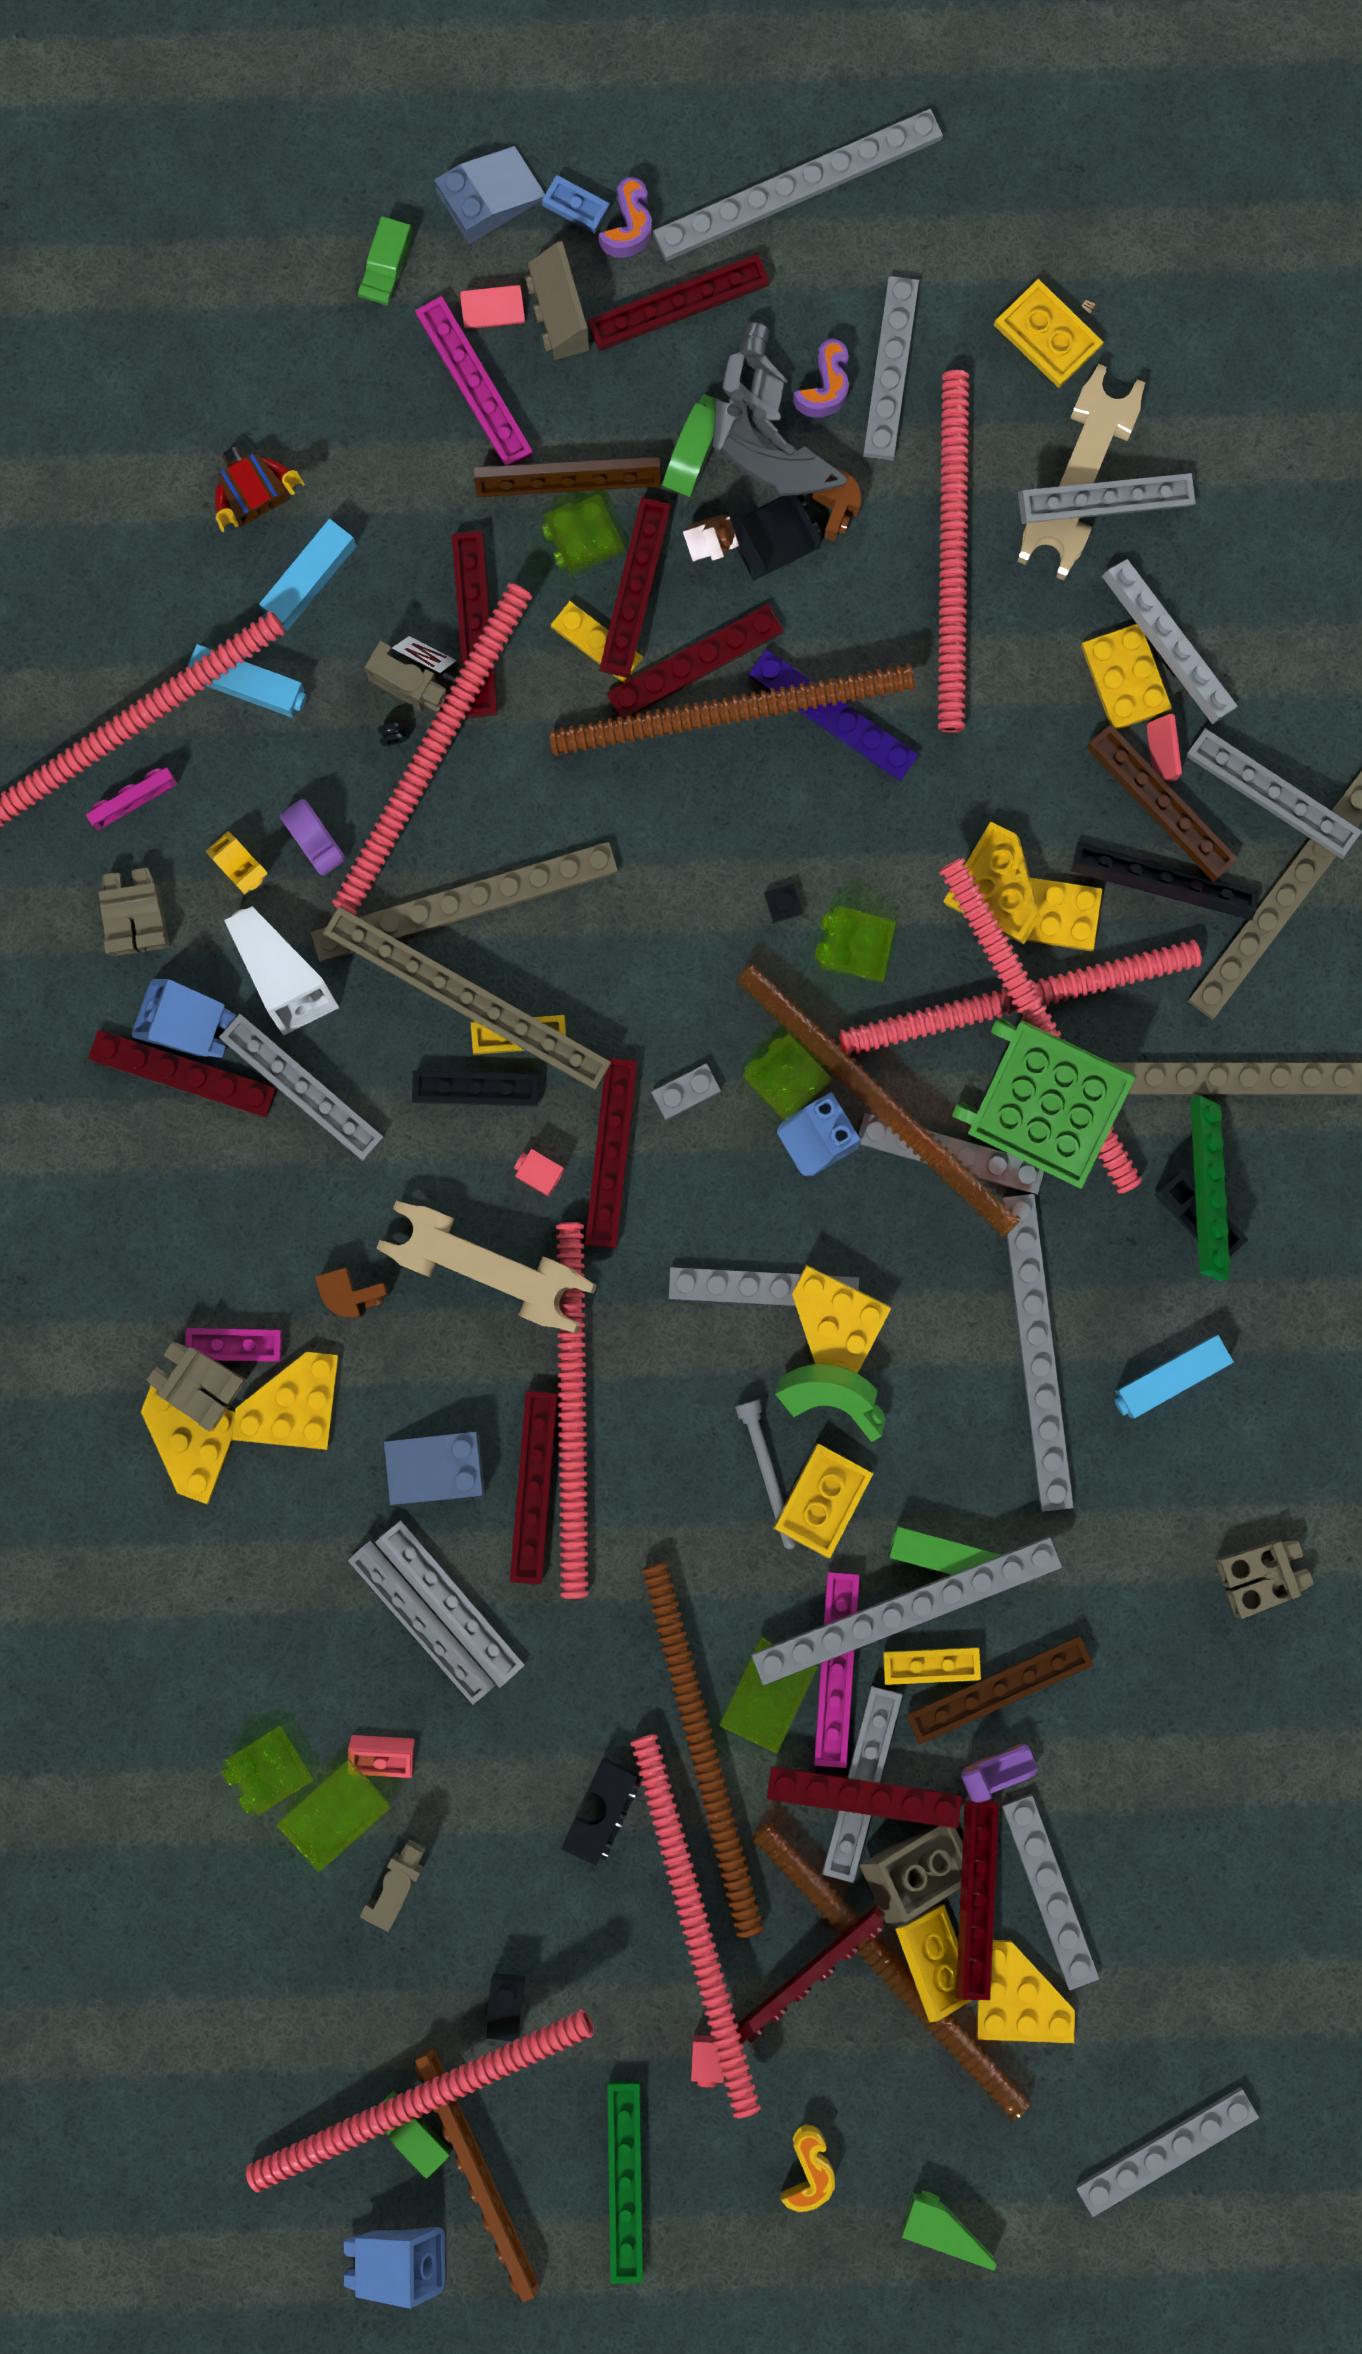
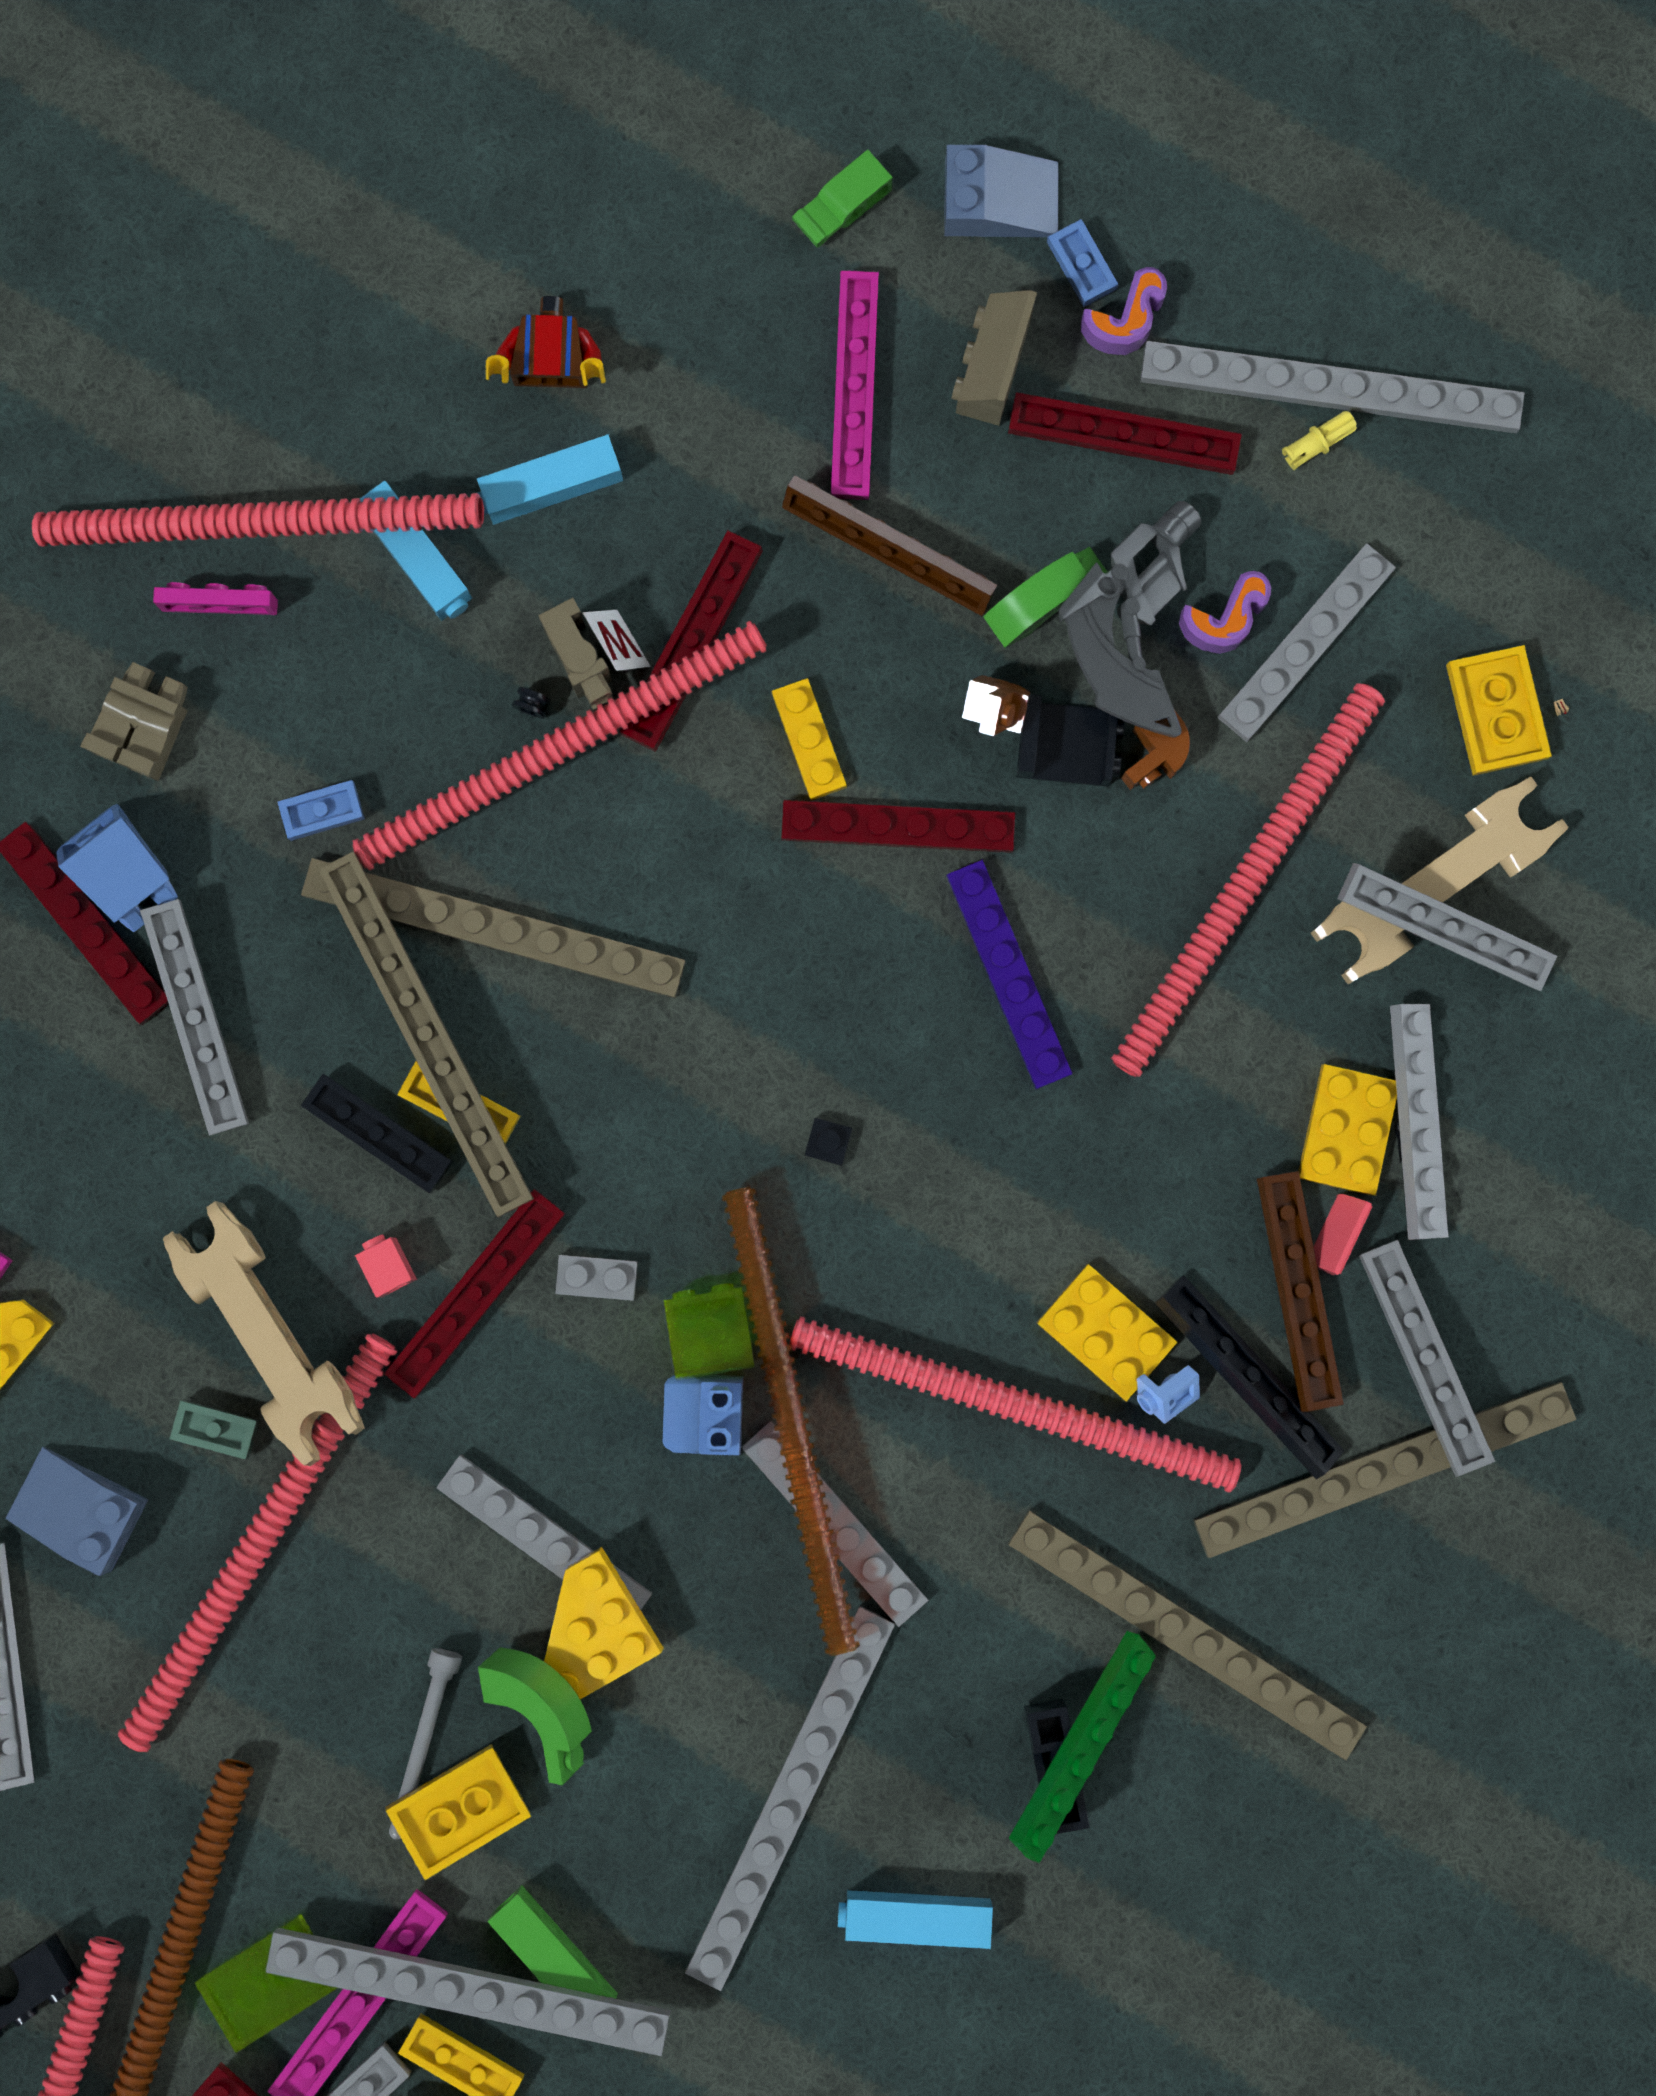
camera: 30 degrees right, 0 degrees up
yellow brick [205,831,267,895] -> none
white slope [224,906,339,1036] -> none
medium lavender animal [280,799,345,876] -> none
dark orange brick [315,1268,389,1319] -> none
coral slope [460,285,525,329] -> none
dark red plate [510,1391,558,1585] -> none
clear neon green plate [540,494,625,576] -> none
dark orange piece [549,663,915,756] -> none
dark red plate [599,497,671,678] -> none
clear neon green plate [815,906,896,983] -> none
coral piece [939,858,1143,1194] -> none
yellow plate [943,822,1040,944] -> none
bright green plate [952,1018,1137,1189] -> none
none -> sand green plate [170,1400,260,1459]
none -> medium blue plate [277,780,365,841]
none -> light blue bracket [1137,1365,1200,1424]
none -> light yellow axle [1282,411,1357,470]

